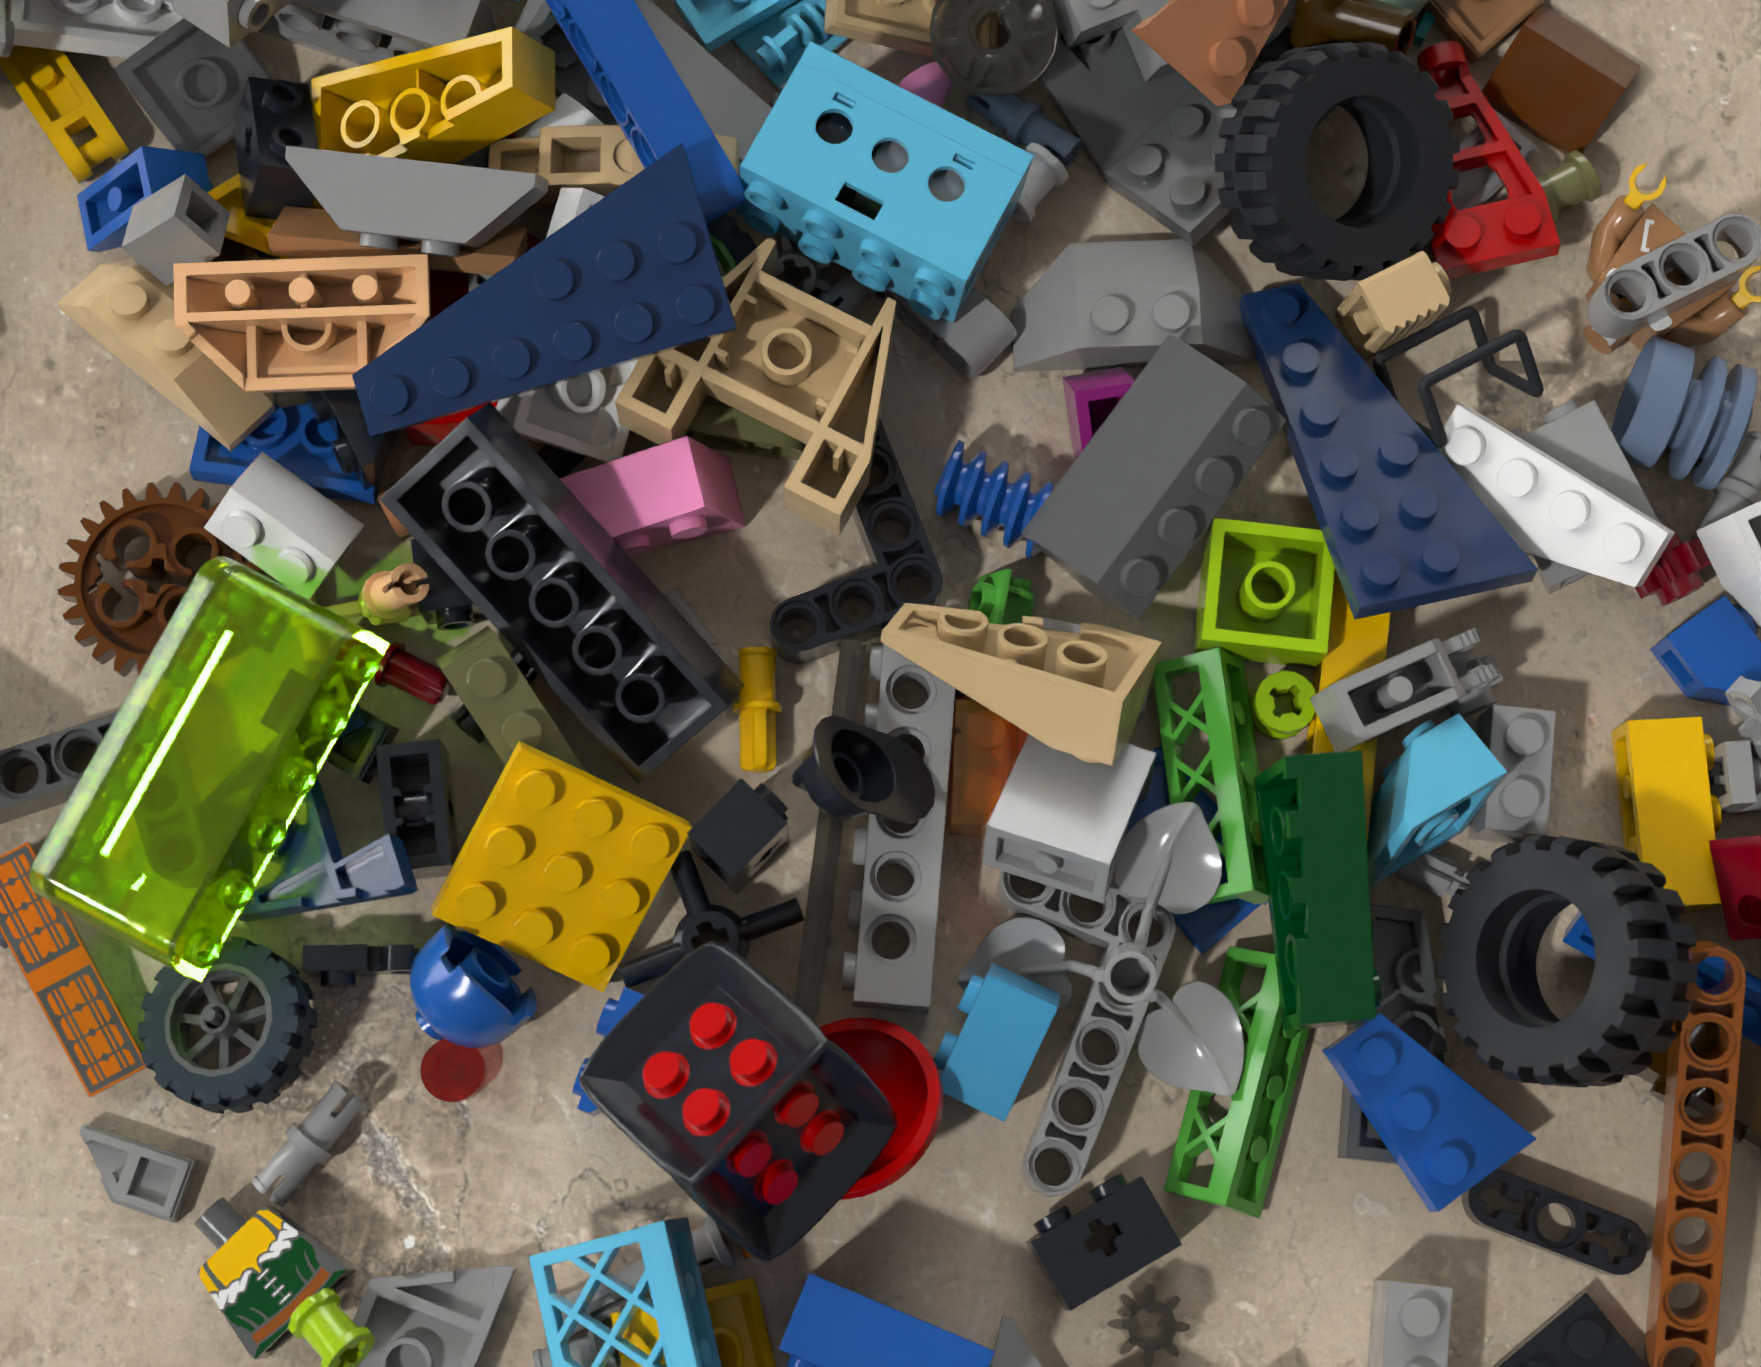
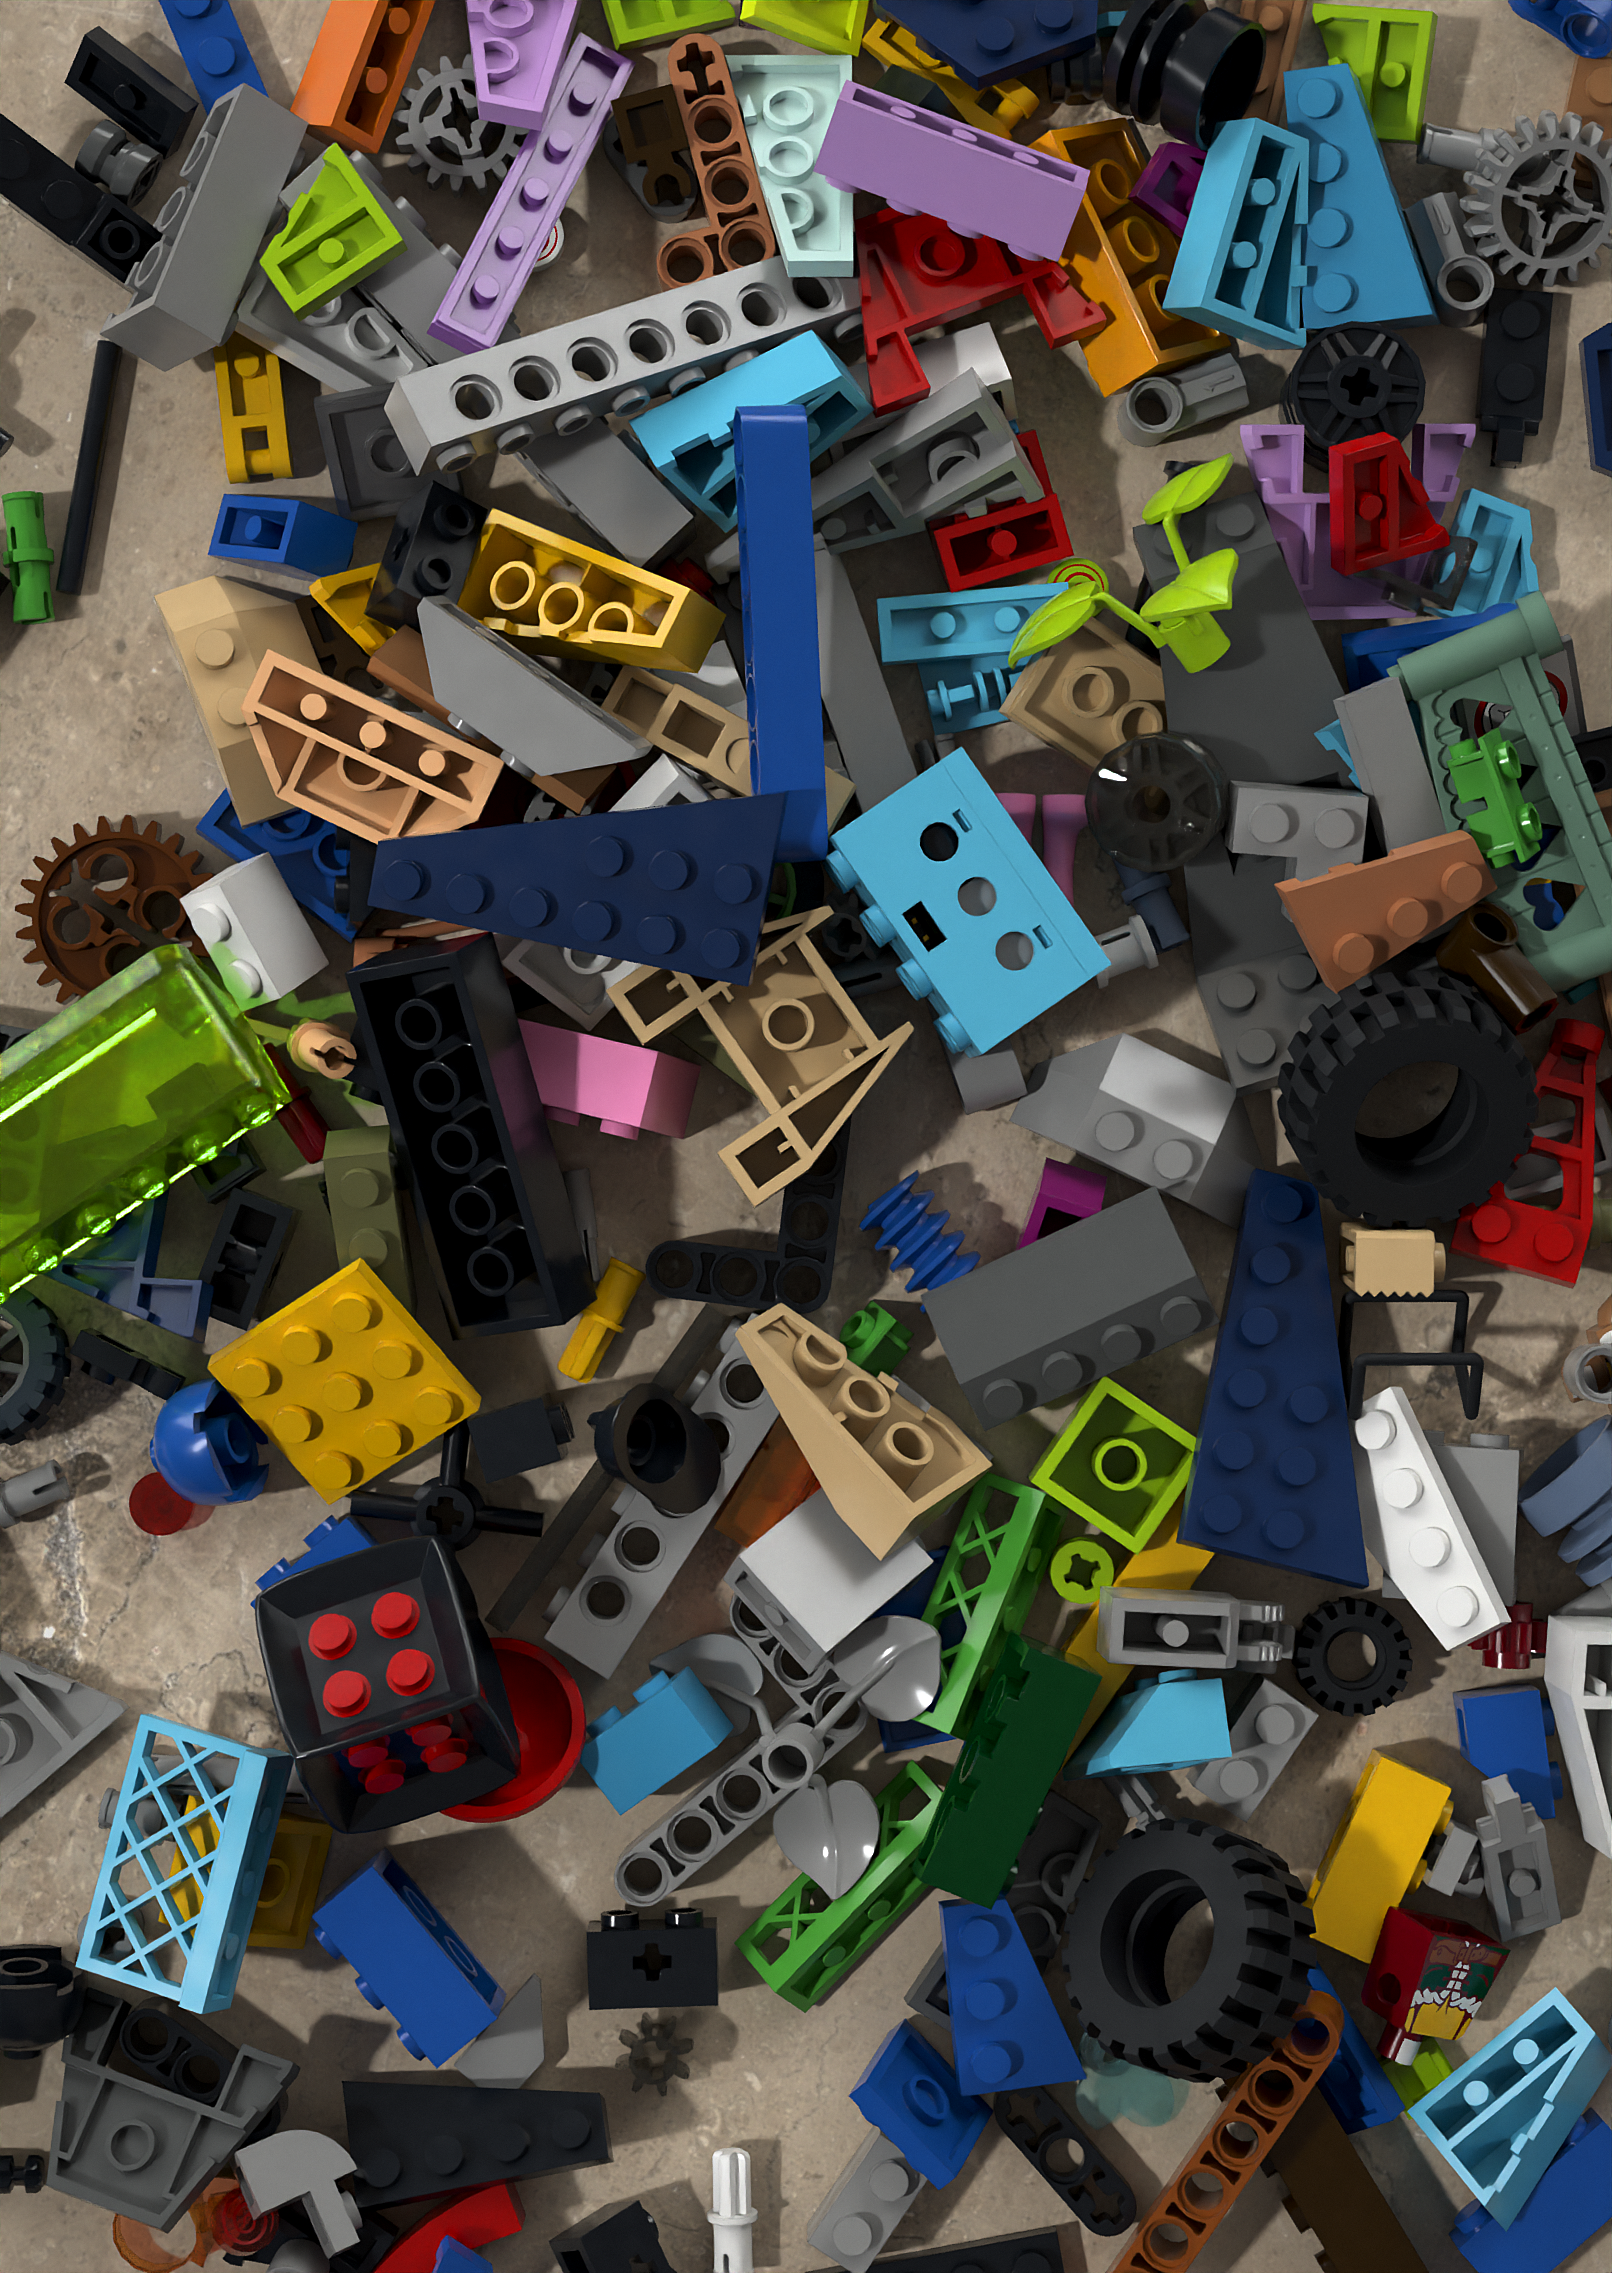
camera: 30 degrees right, 10 degrees up
light grey brick [121,174,230,286] -> none
none -> blue plate [848,2018,993,2190]
none -> clear light blue plate [1075,2032,1174,2130]
none -> black tyre [1292,1596,1413,1717]

